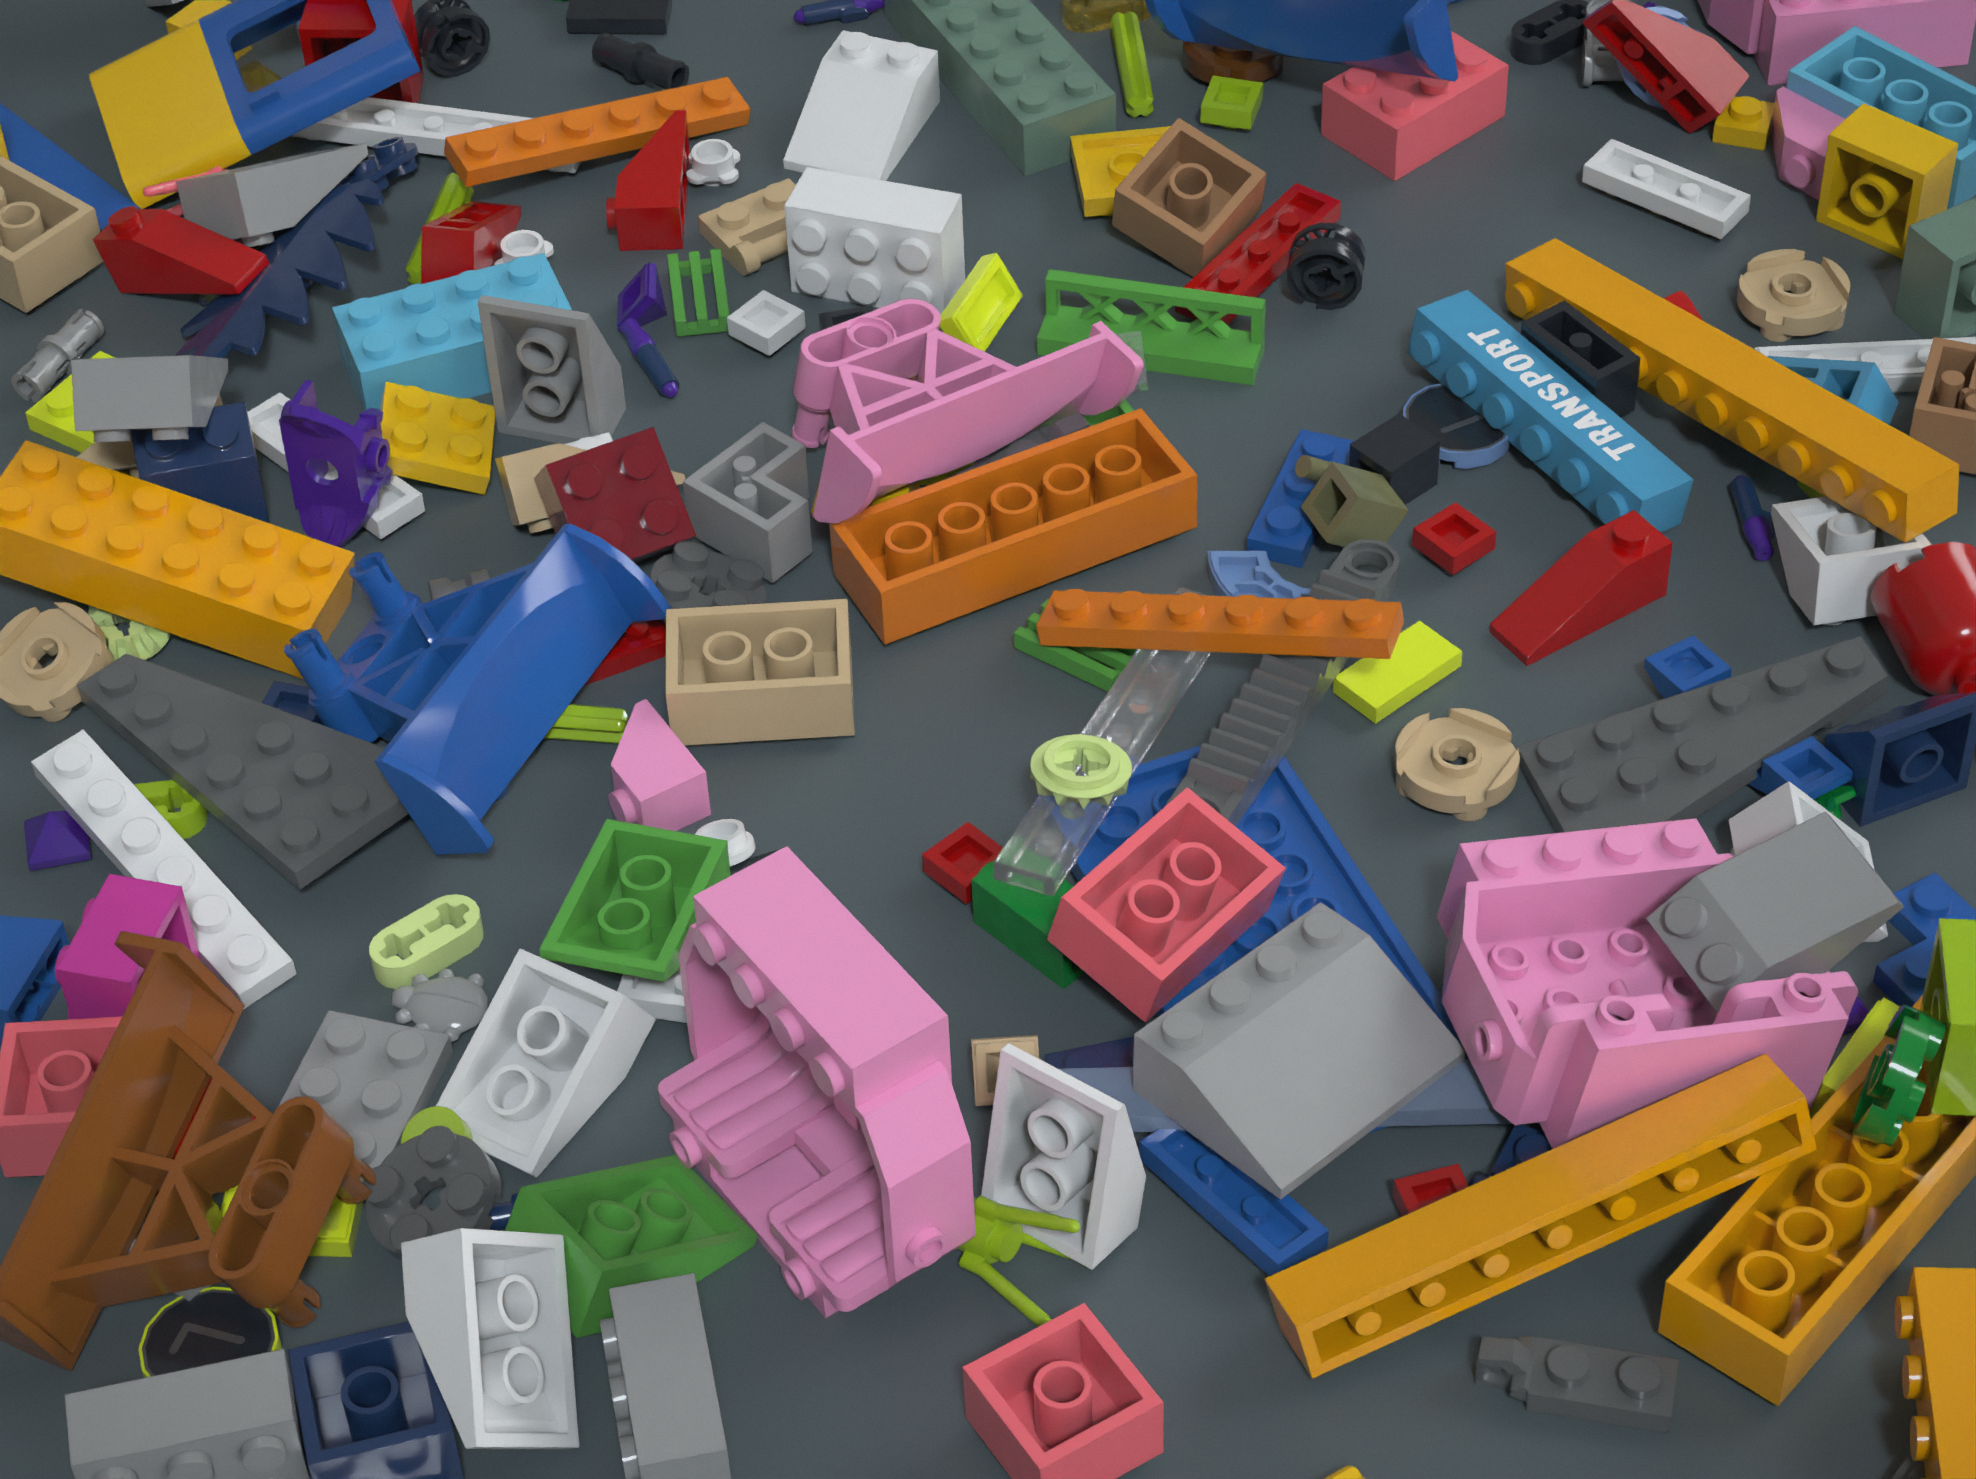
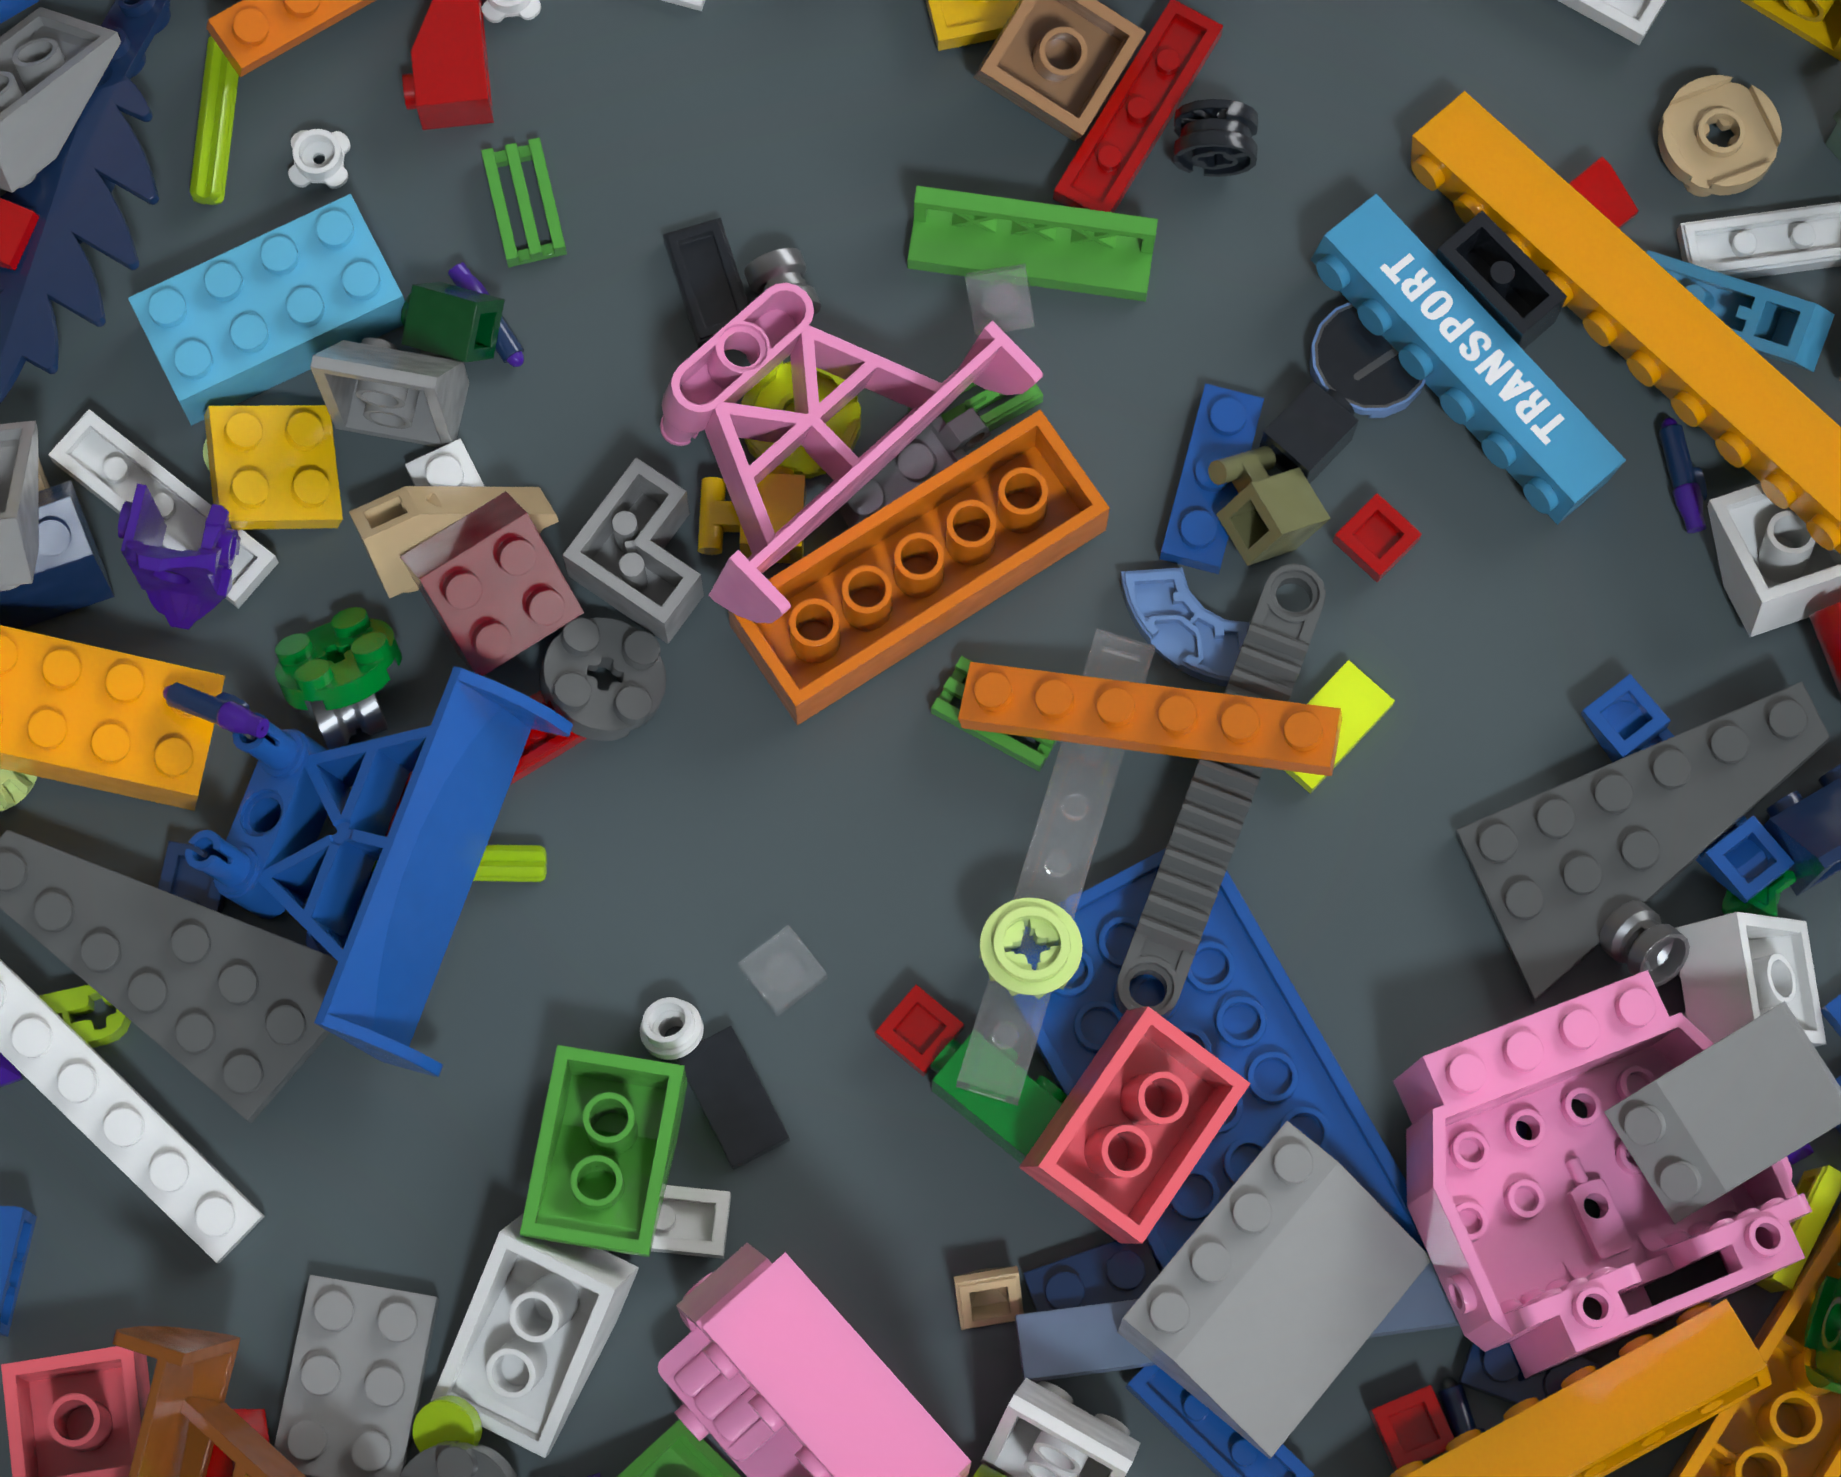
camera: 10 degrees left, 30 degrees up
dark pink brick [55,874,202,1019] -> none
yellowish green beam [369,894,483,989] -> none
light grey piece [391,968,489,1042] -> none
red slope [421,201,521,284] -> none
bright pink slope [608,699,711,831] -> none
dark purple slope [617,262,667,333] -> none
tan brick [665,599,855,745] -> none
tan plate [698,178,796,276] -> none
white plate [727,290,806,356] -> none
white brick [784,167,965,315] -> none
neon yellow tile [940,253,1023,352] -> none
tan plate [1394,708,1520,821] -> none
red slope [1489,510,1673,666] -> none
none -> piece [163,682,269,739]
none -> green plate [275,607,402,710]
none -> dark green brick [401,282,505,362]
none -> clear plate [738,925,828,1017]
none -> flat silver wheel [1599,900,1690,987]

